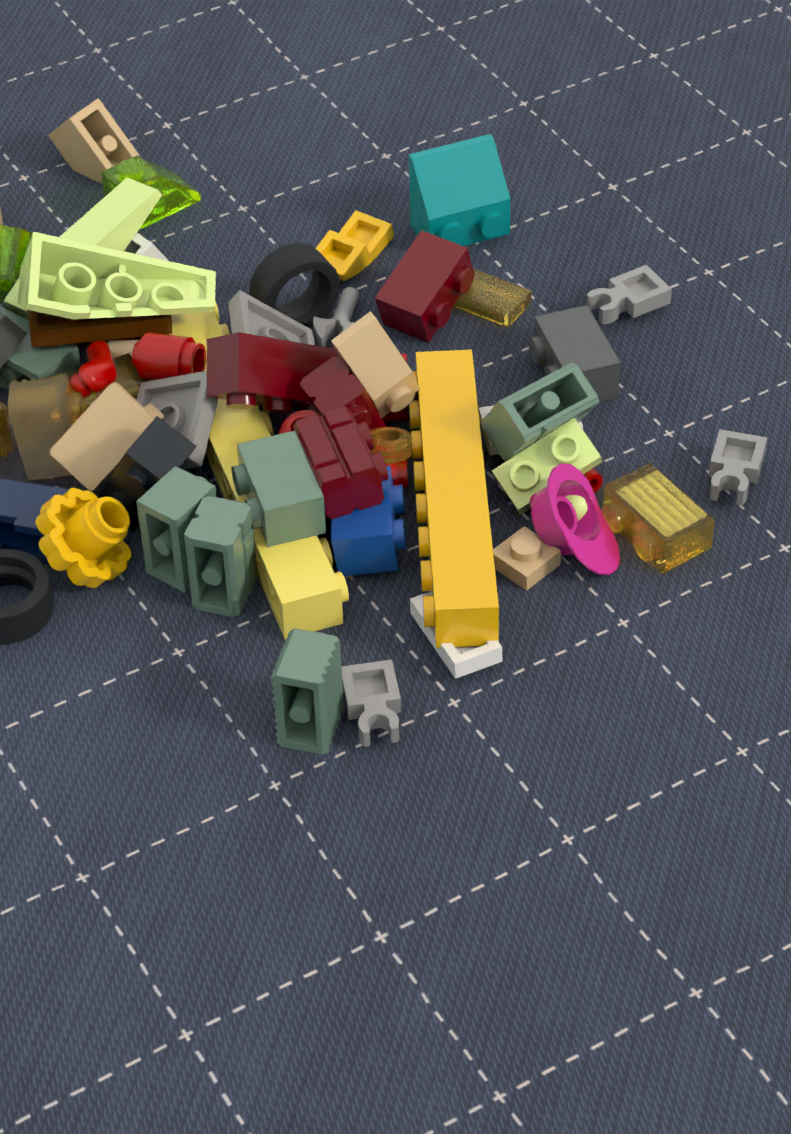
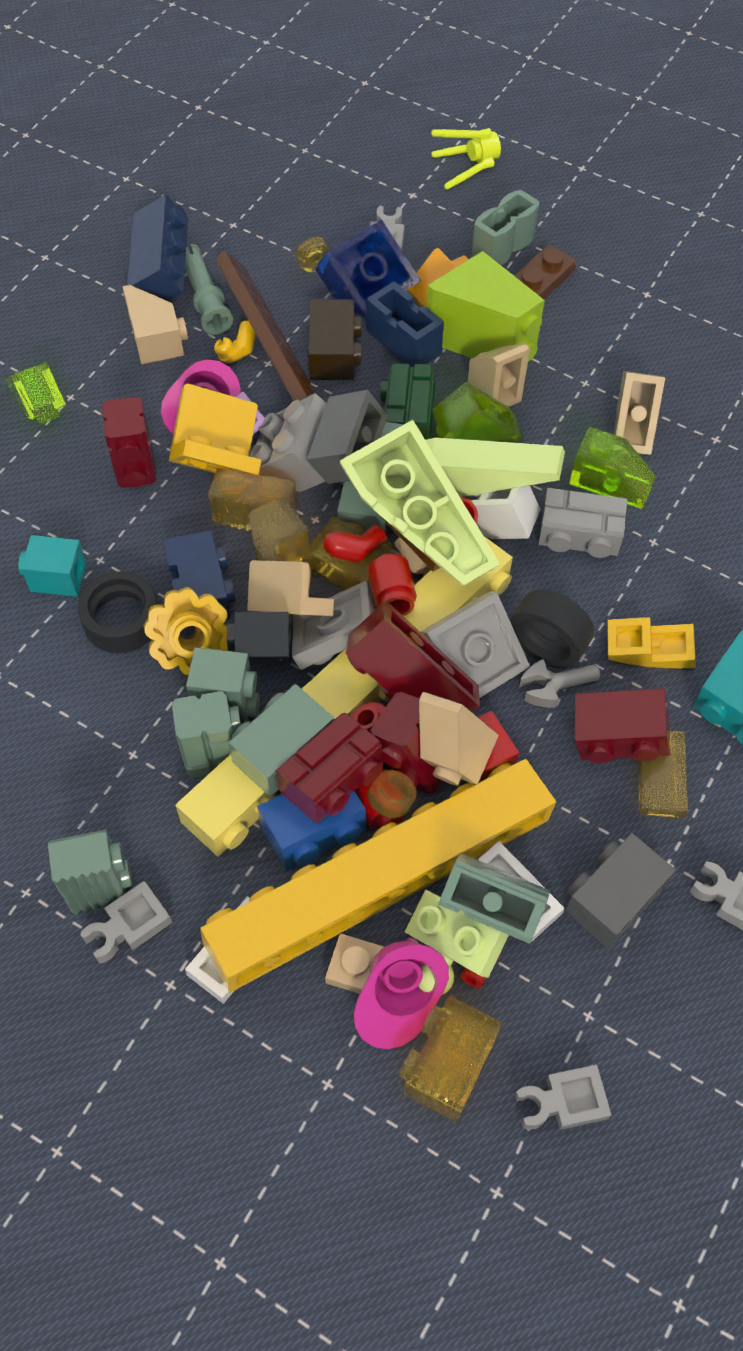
camera: 60 degrees right, 15 degrees up
none -> light grey brick [538,488,627,558]

